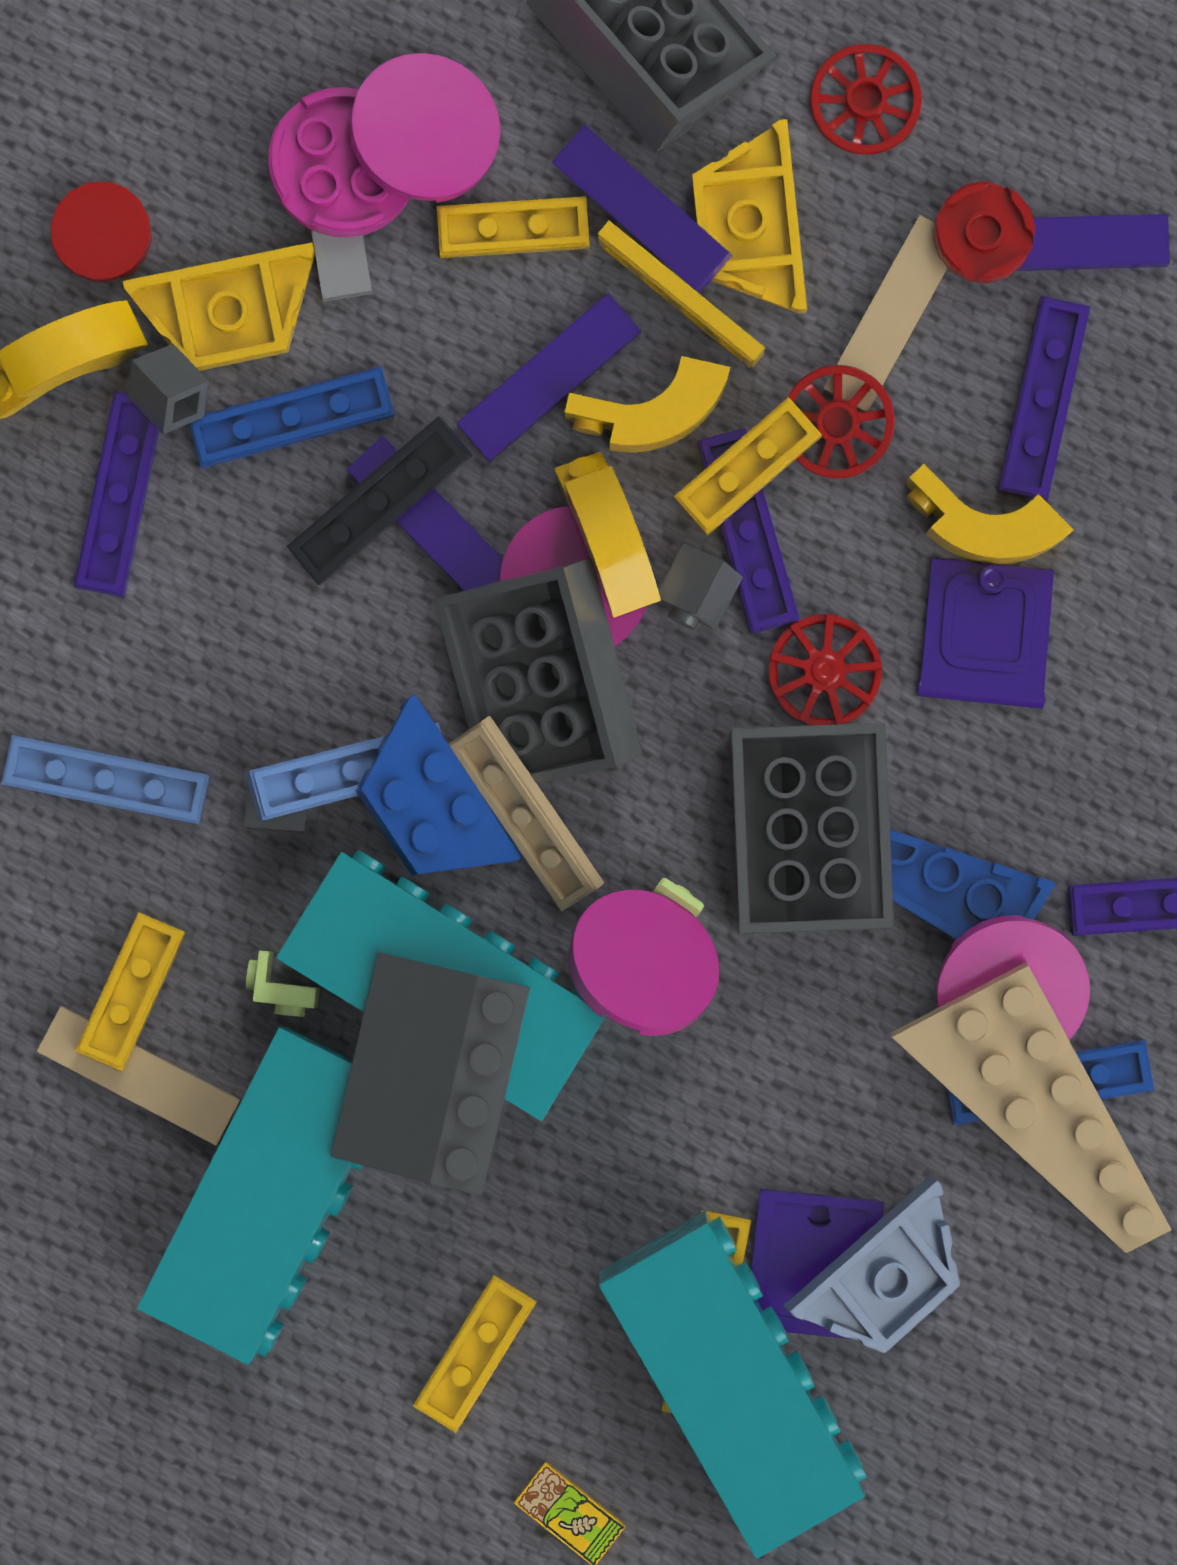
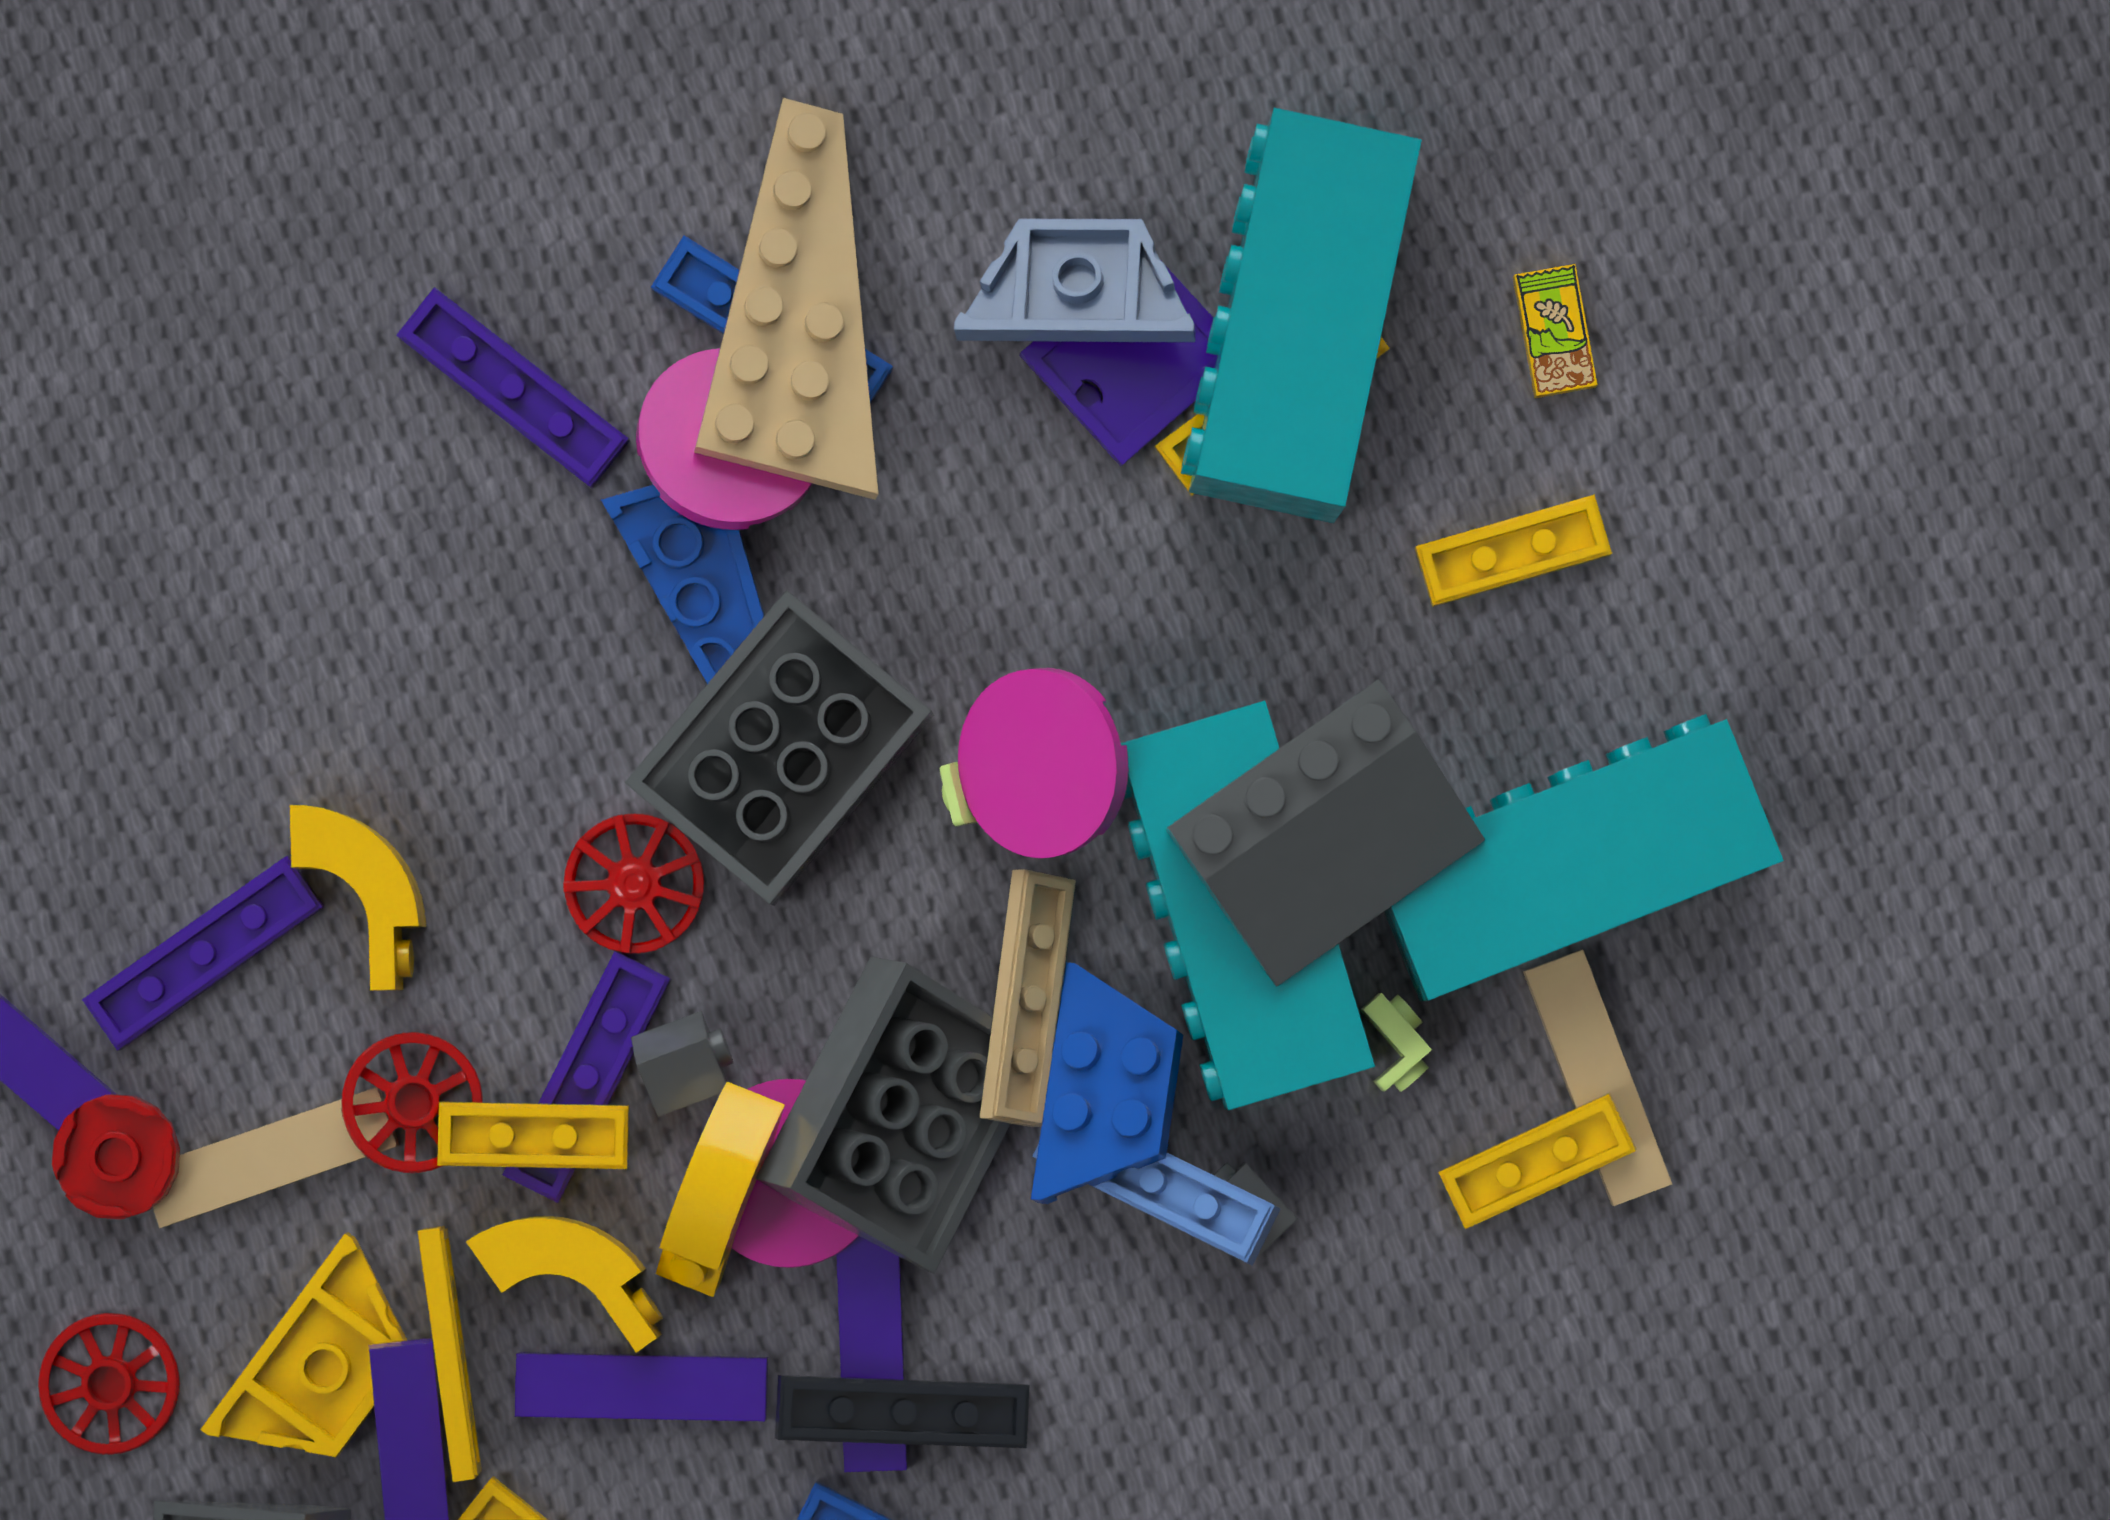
camera: 135 degrees left, 0 degrees up
medium blue tile [1,735,211,825] -> none
dark purple container [916,558,1054,709] -> none

